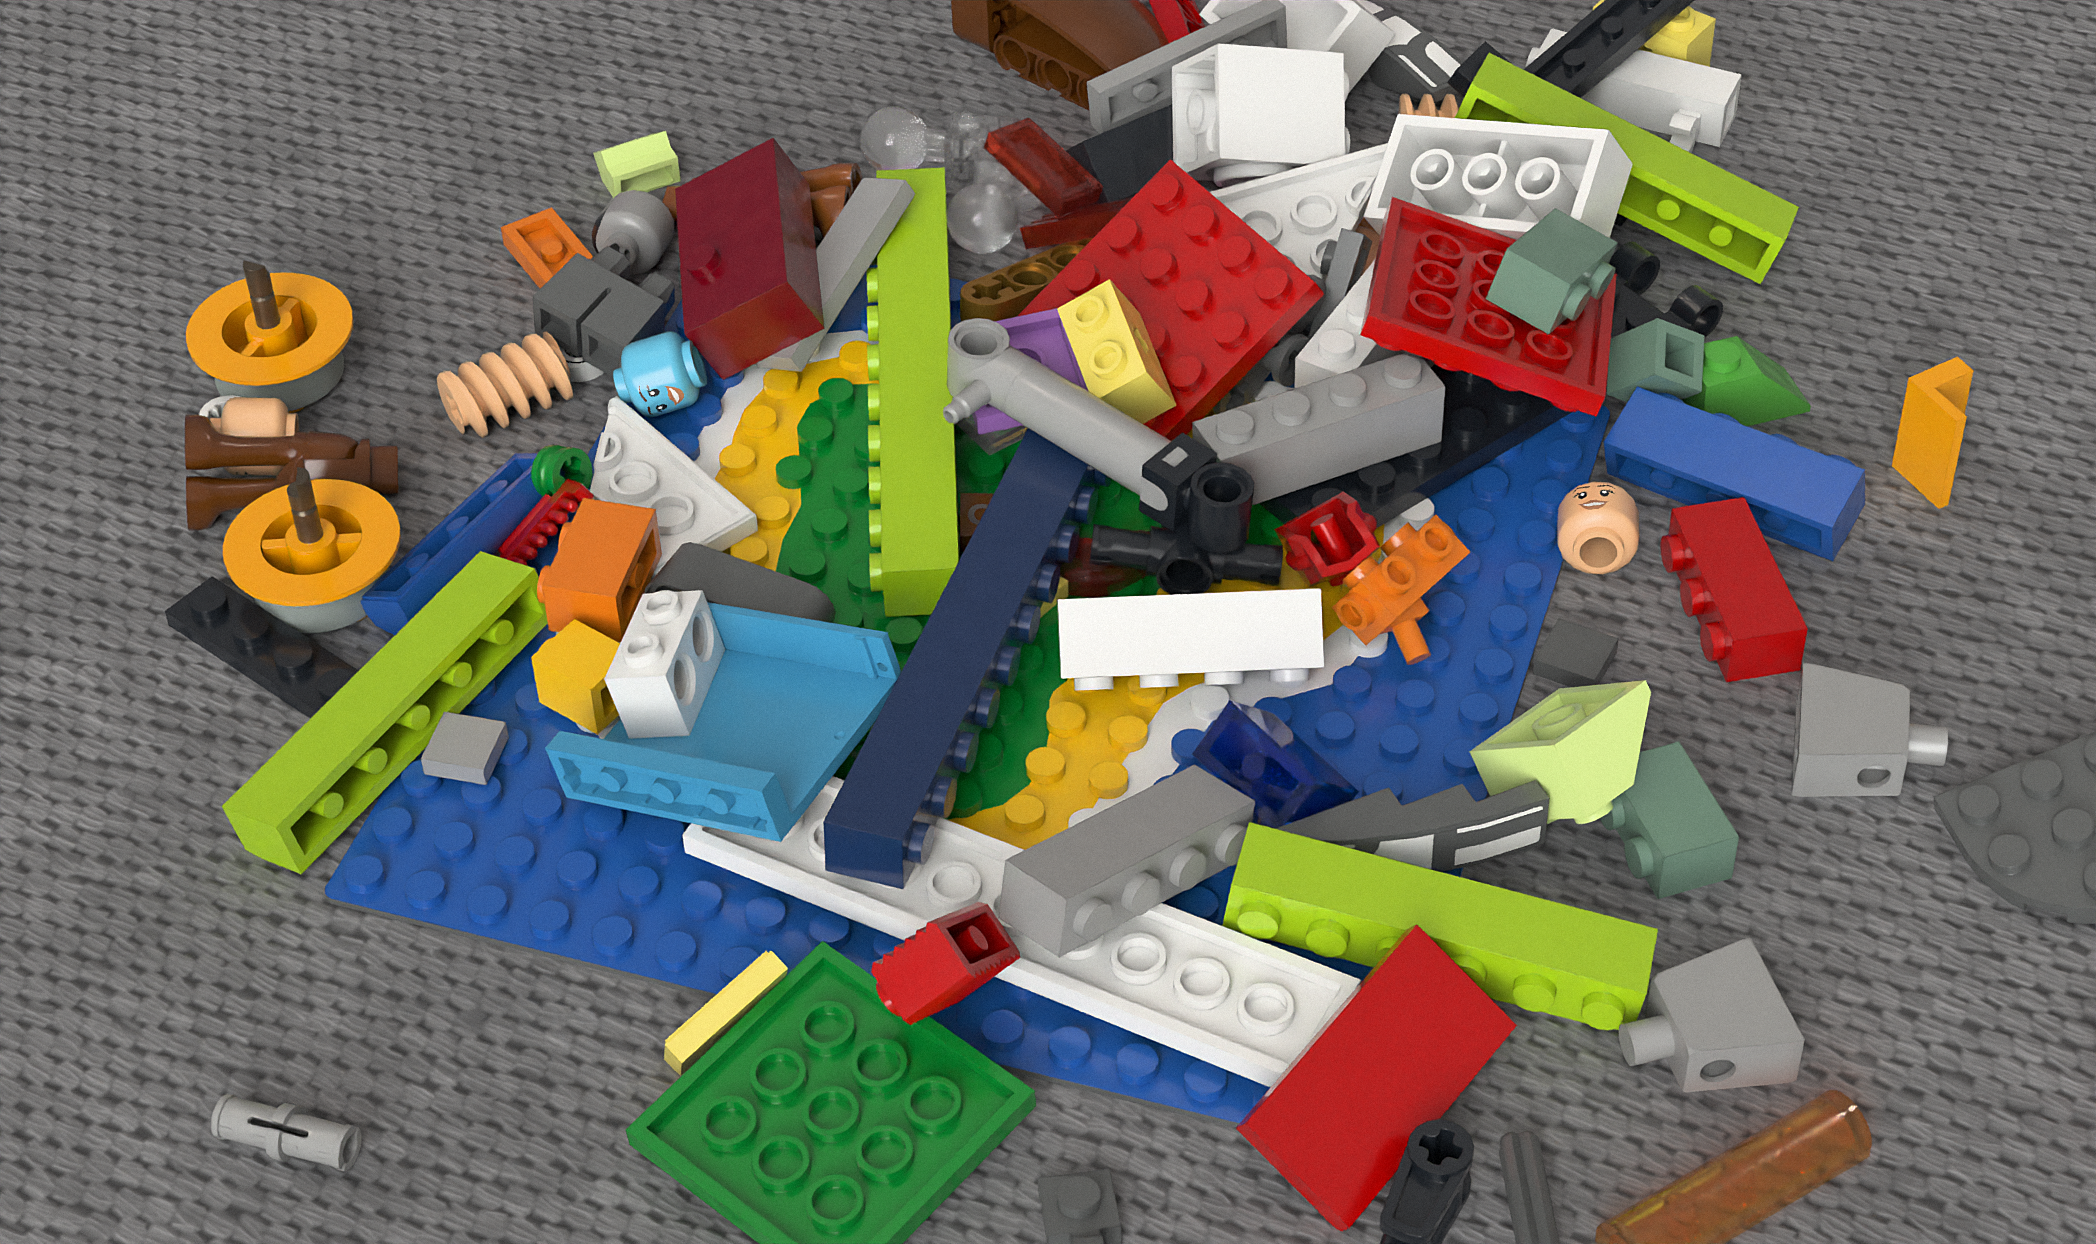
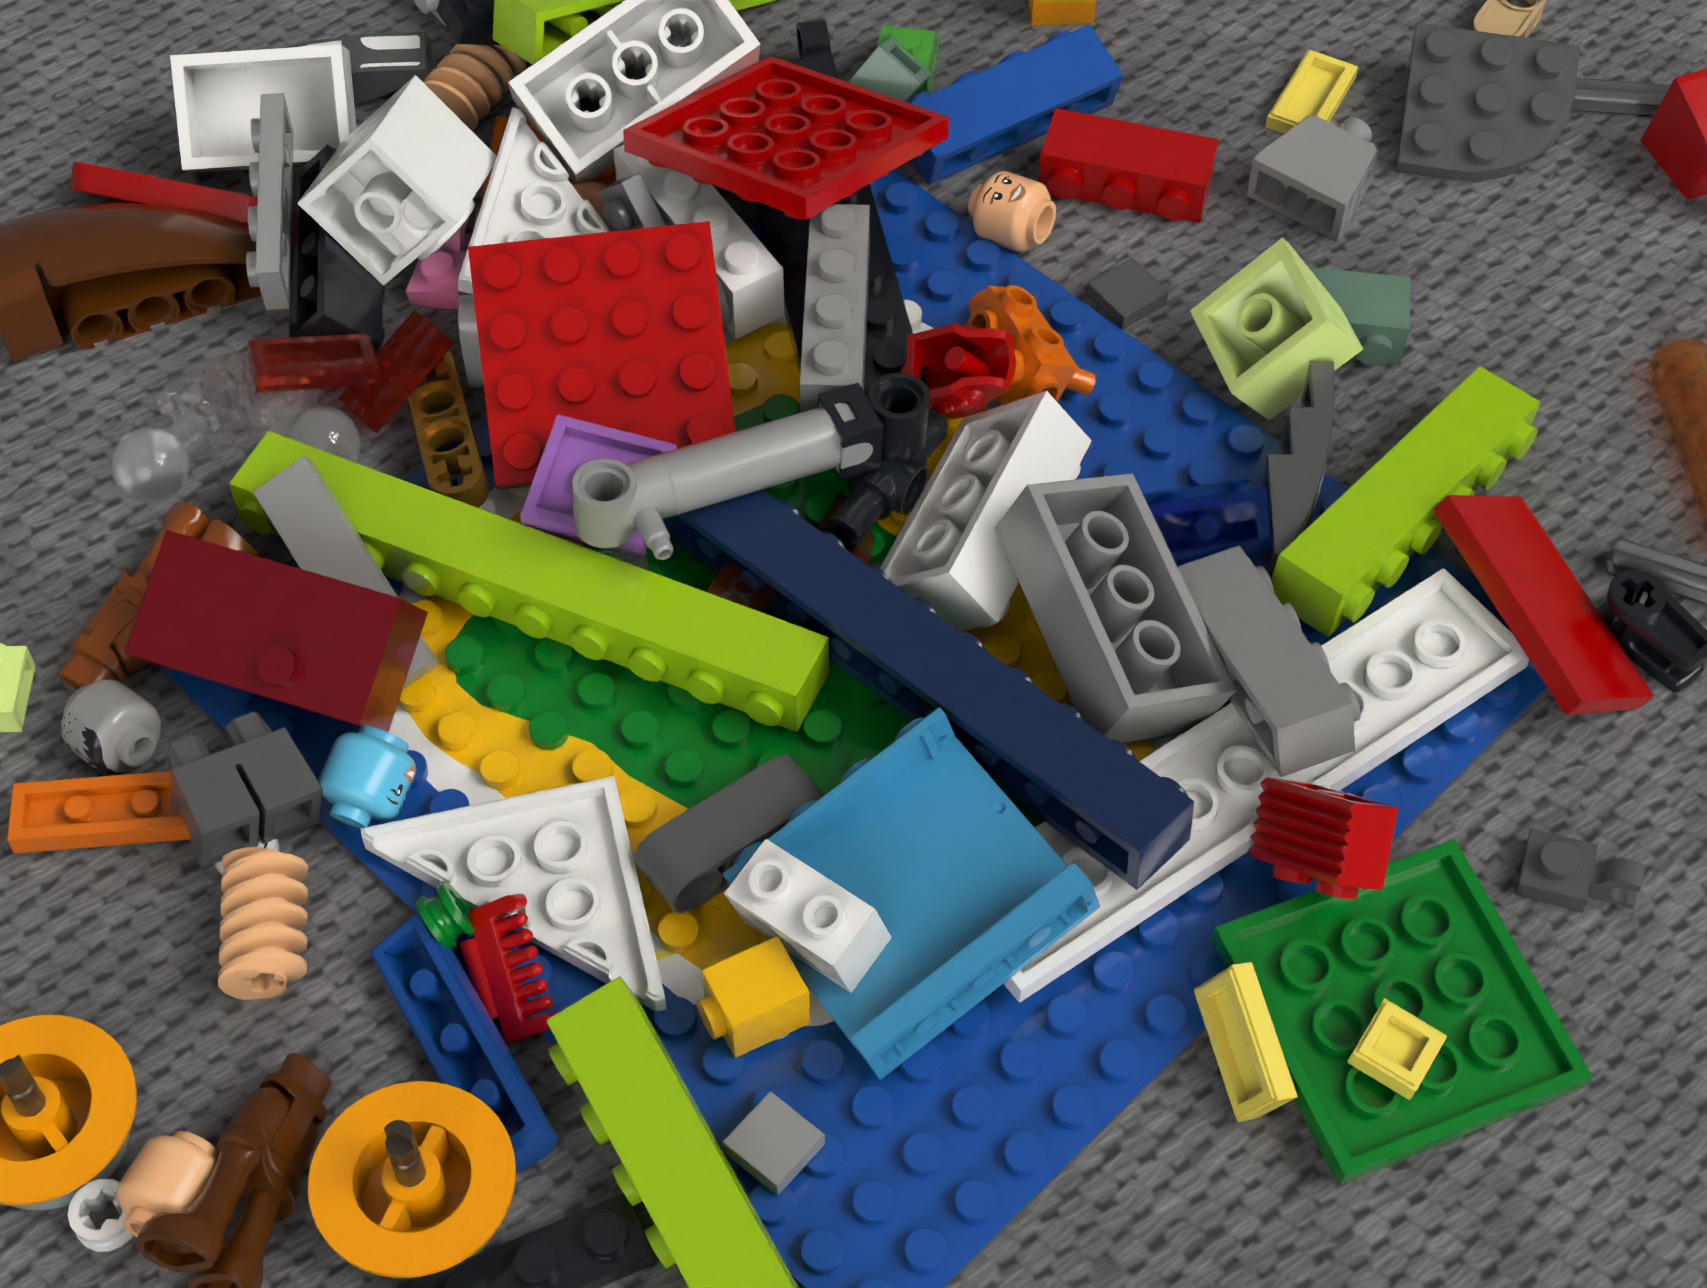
camera: 65 degrees left, 10 degrees up
orange brick [537,498,662,642] -> none
light yellow brick [1057,279,1176,424] -> none
sand green brick [1486,208,1618,334] -> none
light grey torso [1619,938,1805,1092] -> none
none -> light grey brick [995,473,1236,743]
none -> light yellow tile [1265,49,1358,134]
none -> light yellow tile [1347,998,1447,1100]

